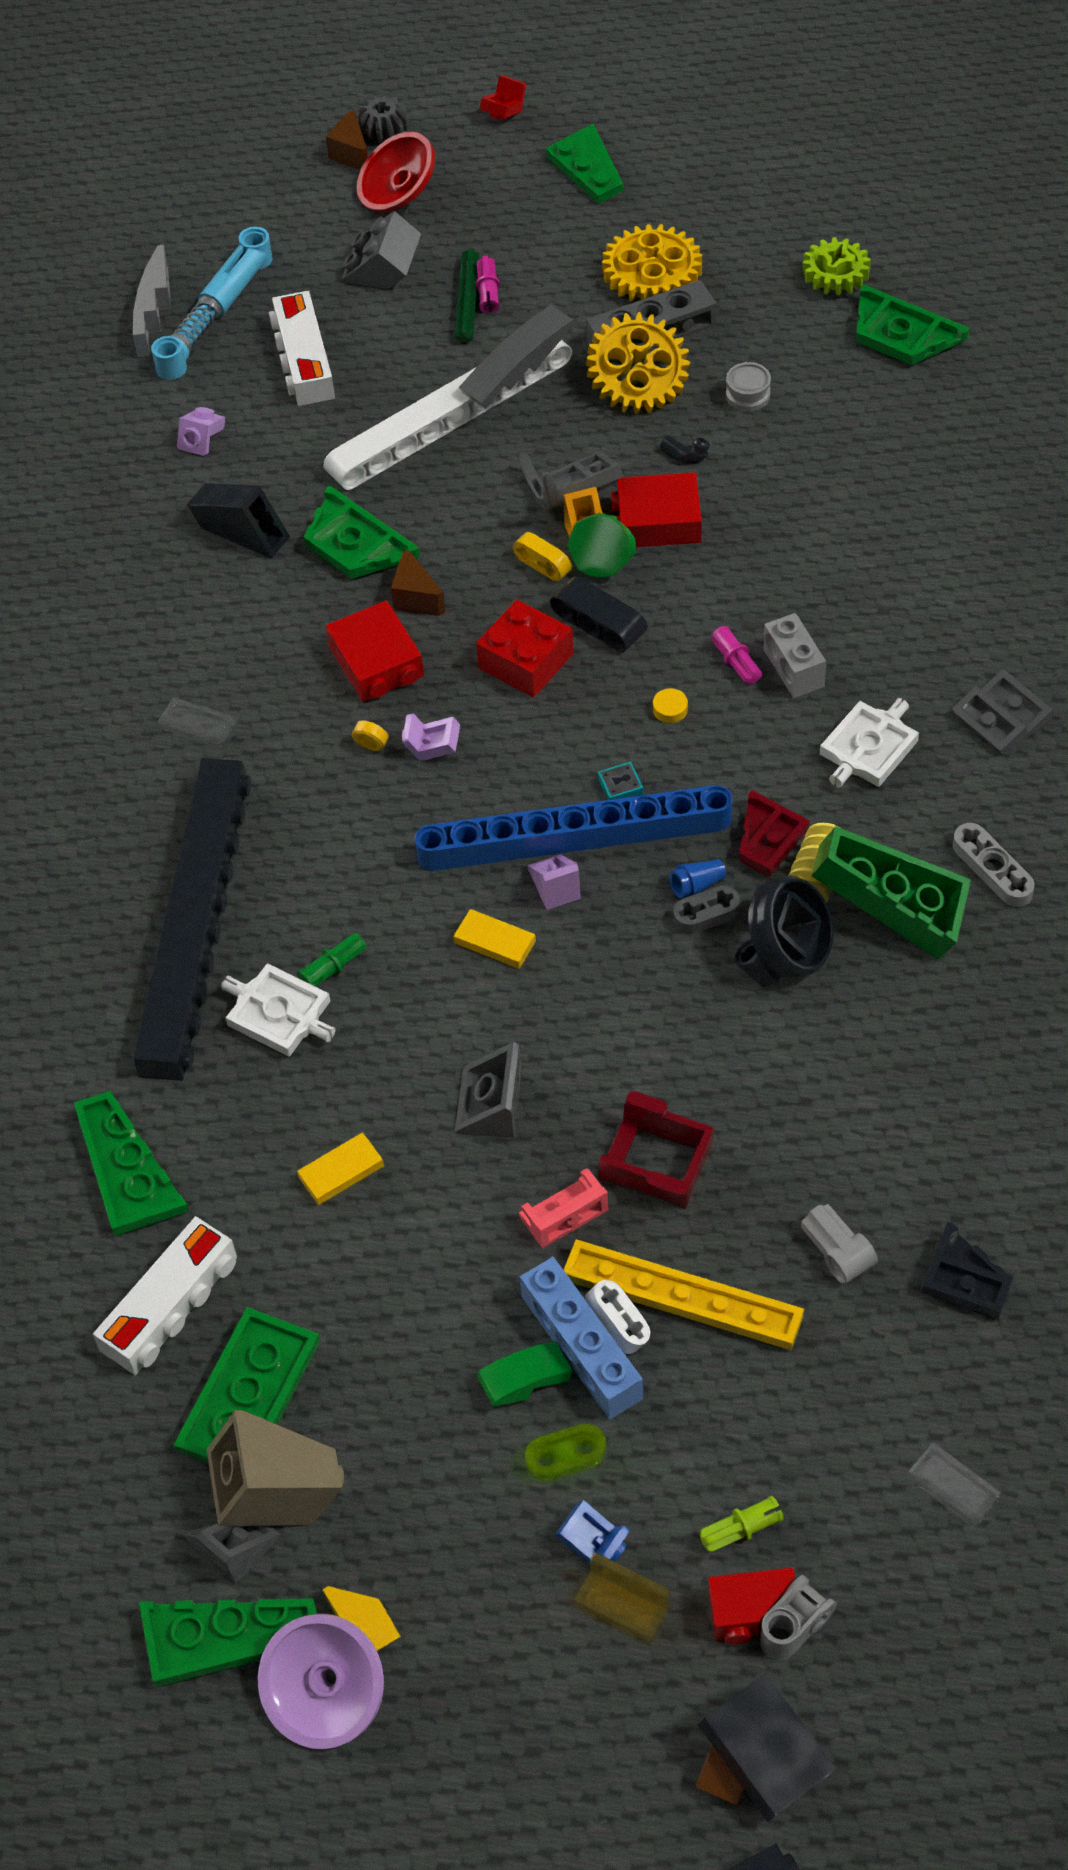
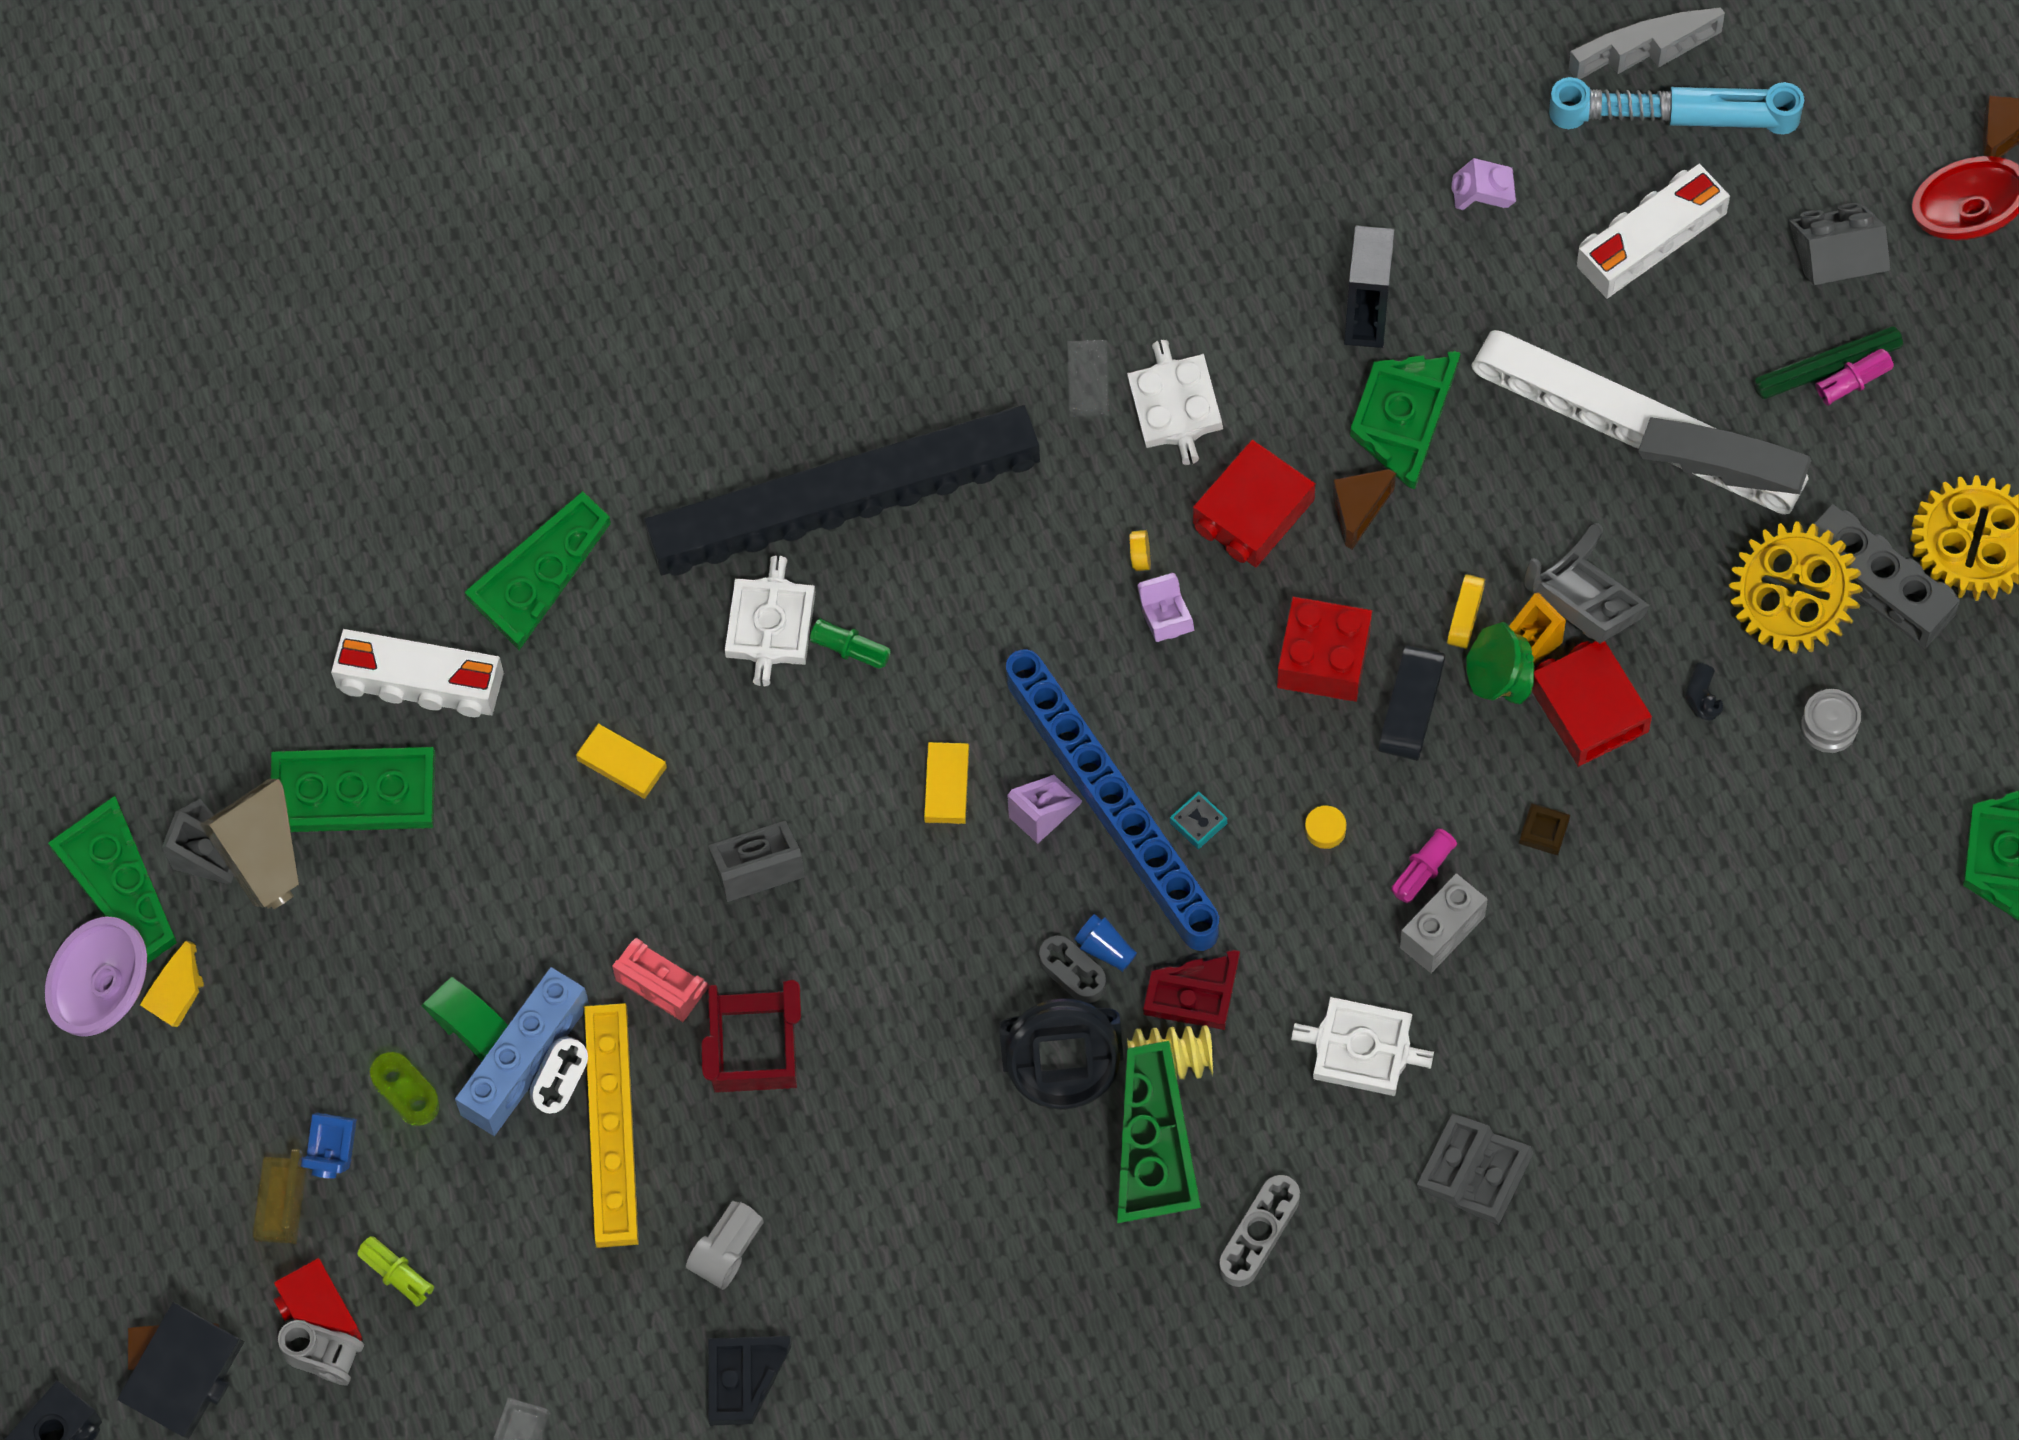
camera: 65 degrees right, 10 degrees up
none -> white plate [1127,340,1223,465]
none -> dark brown tile [1519,803,1571,855]

